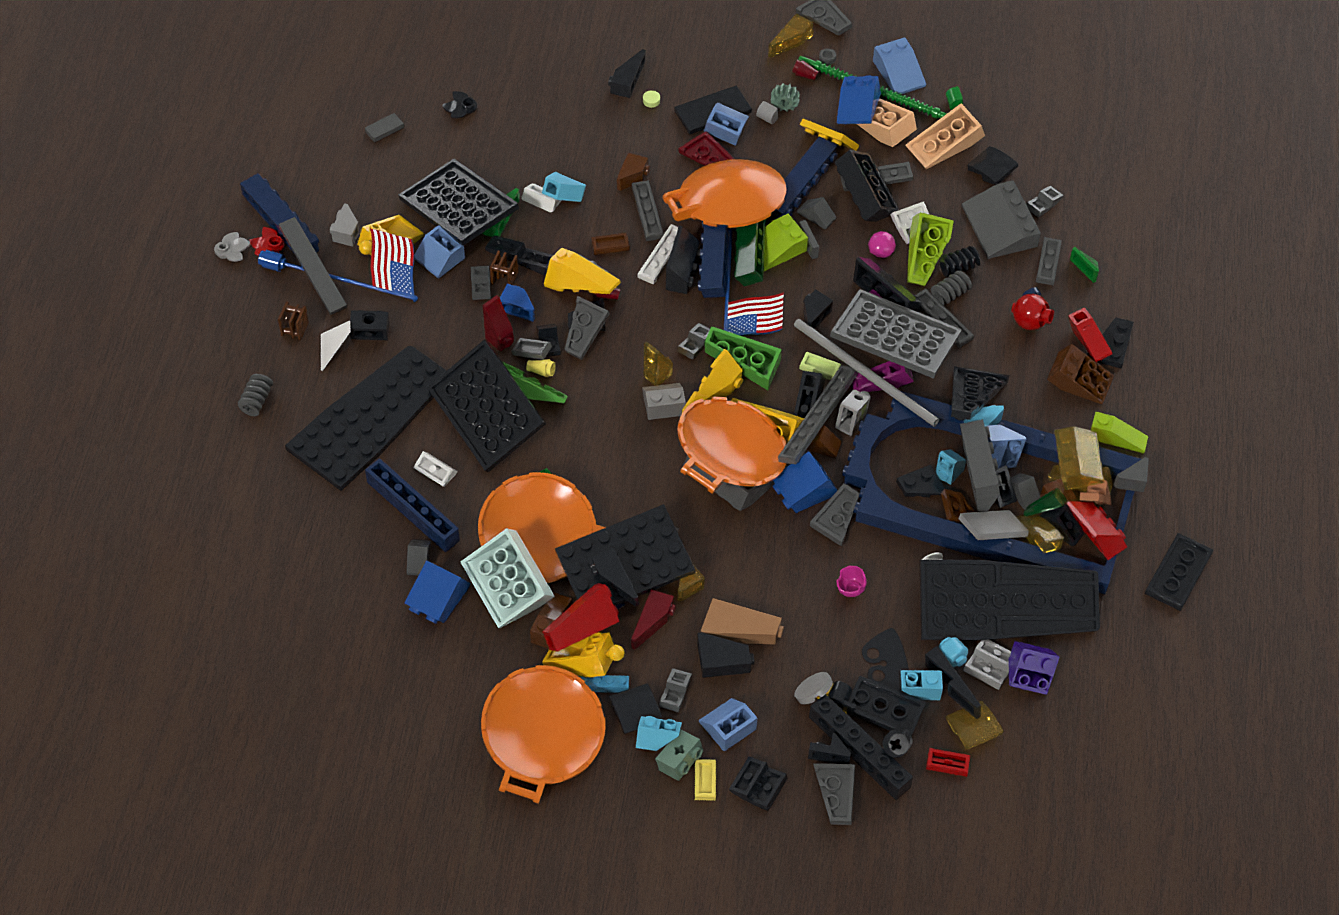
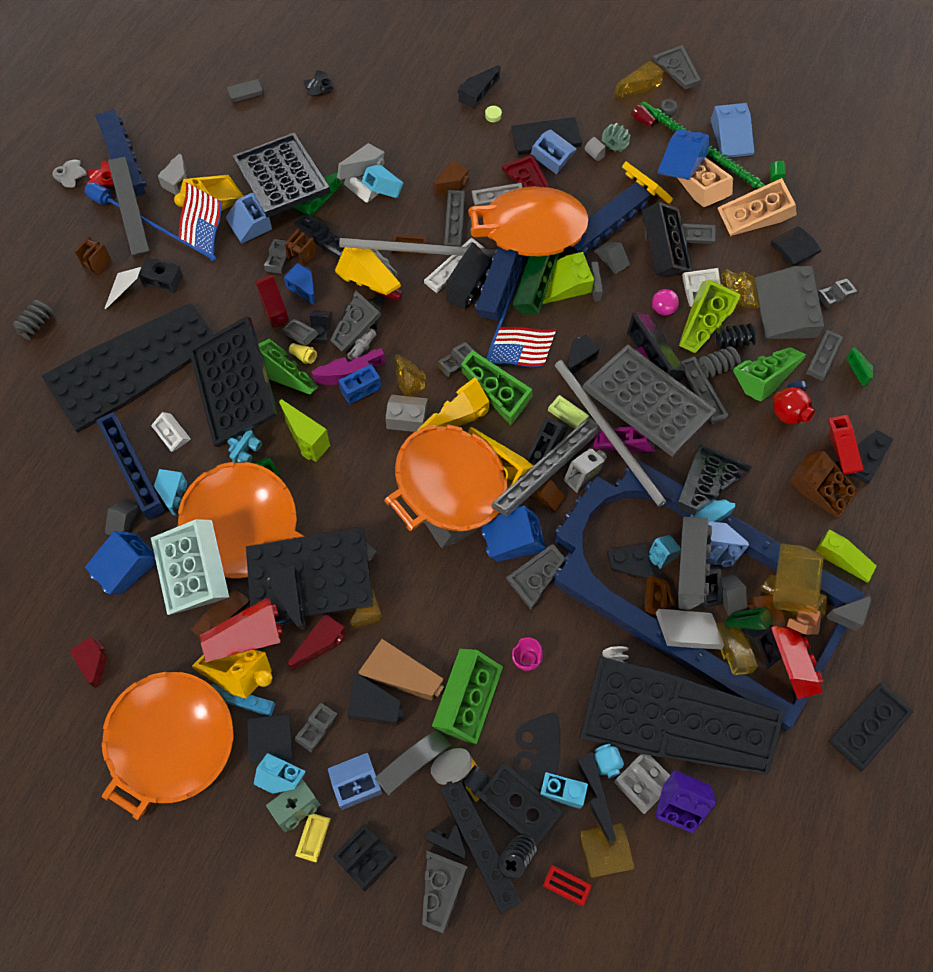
camera: 15 degrees right, 10 degrees up
none -> dark red slope [69,637,107,688]
none -> medium azure slope [154,469,187,515]
none -> medium azure hips [227,430,262,463]
none -> lime slope [279,399,330,462]
none -> magenta slope [311,348,385,385]
none -> light grey slope [337,143,385,180]
none -> blue brick [338,364,381,405]
none -> light grey piece [339,238,497,258]
none -> light grey pin [347,328,376,360]
none -> dark grey slope [375,730,452,795]
none -> bright green slope [432,649,503,745]
none -> light grey plate [472,183,522,206]
none -> clear yellow slope [721,269,759,308]
none -> bright green wedge [733,347,806,401]

